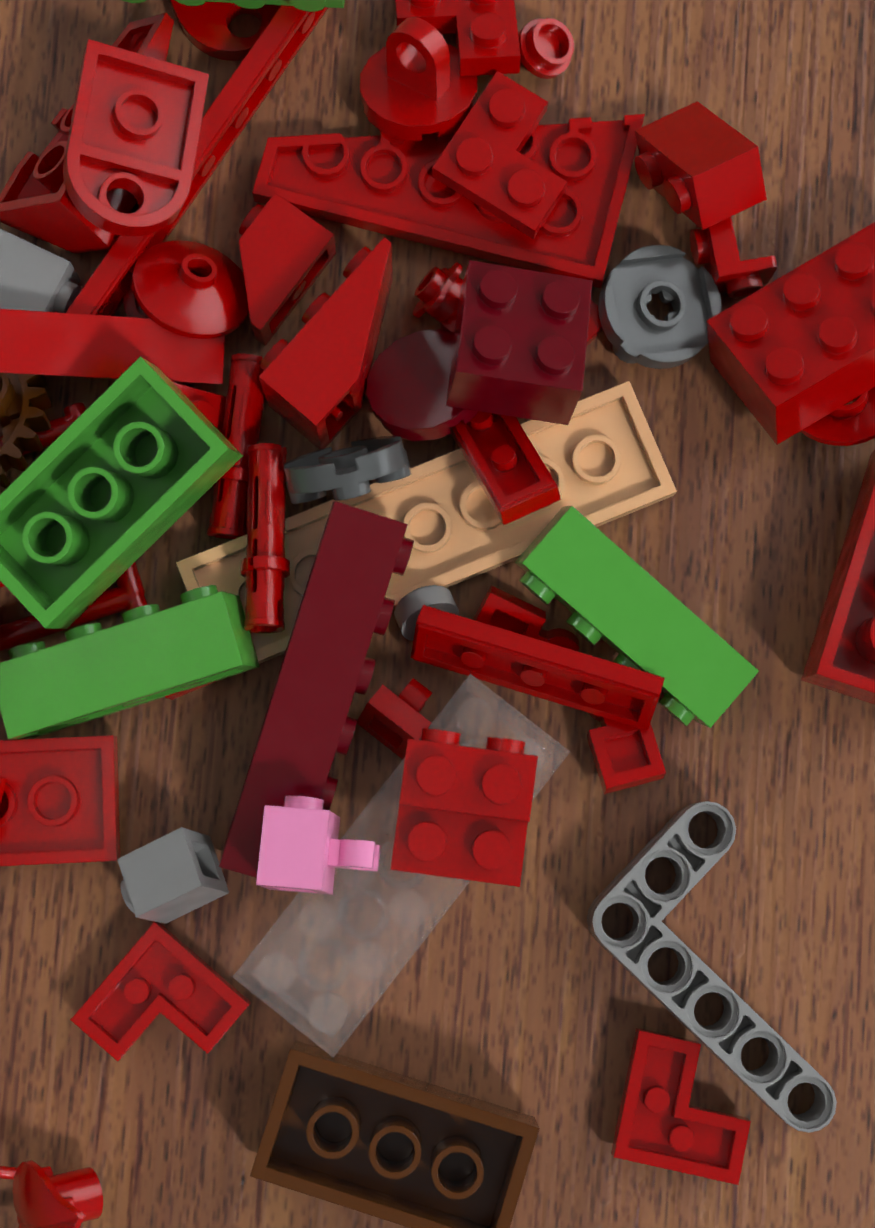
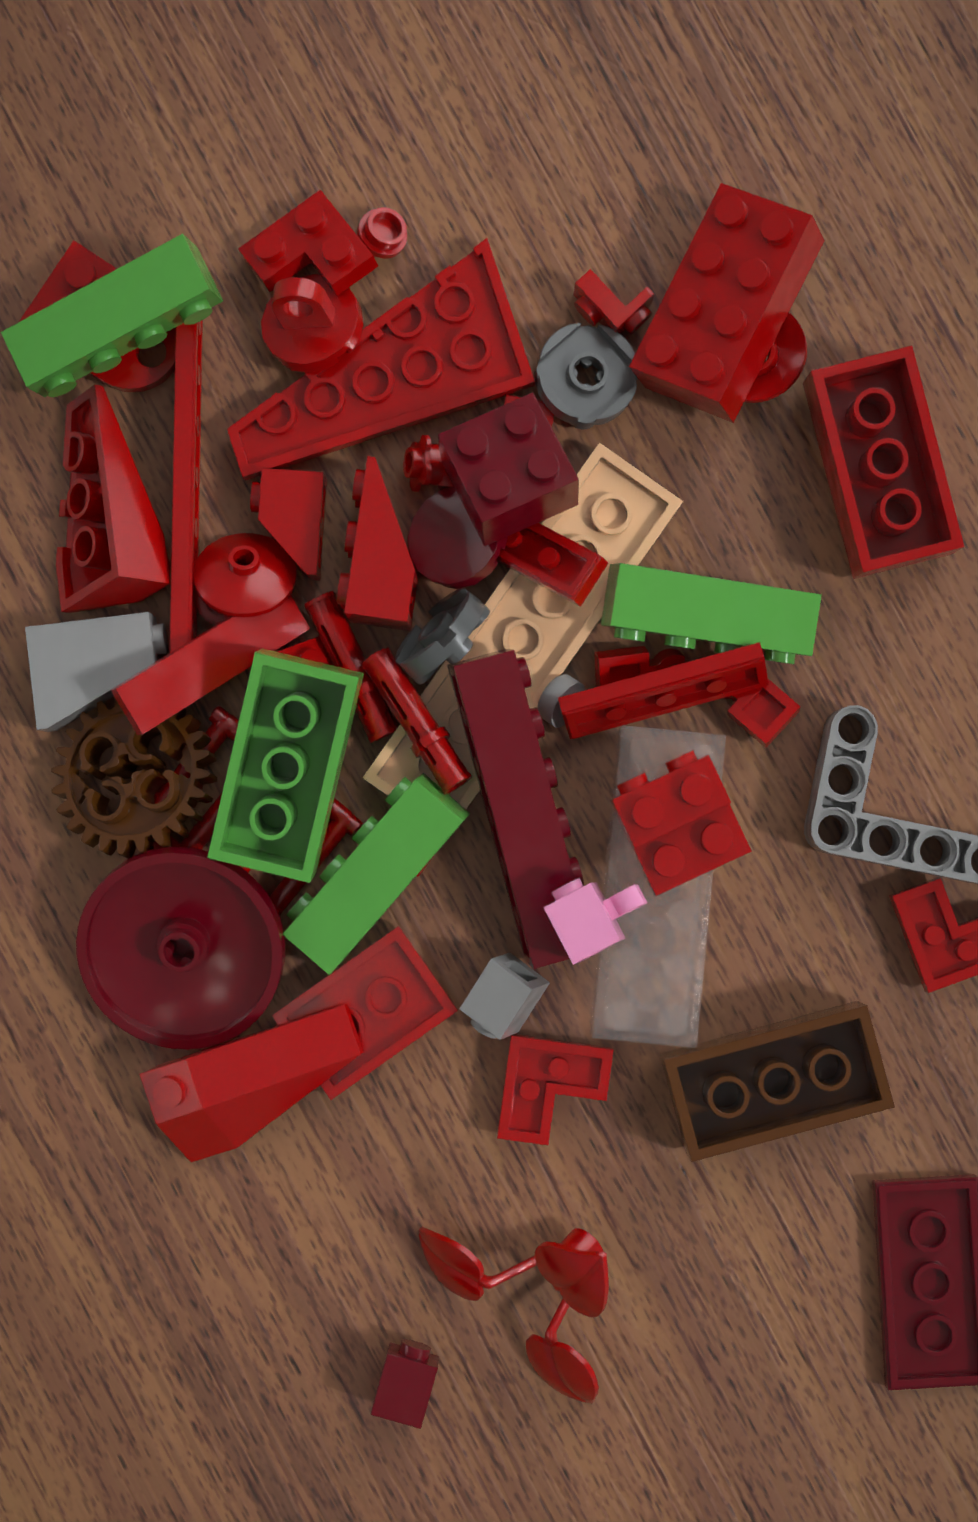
camera: 25 degrees left, 5 degrees up
red plate [63,39,209,237] -> none
red tile [357,678,432,760] -> none
red plate [432,71,567,239] -> none
red brick [634,101,767,230] -> none

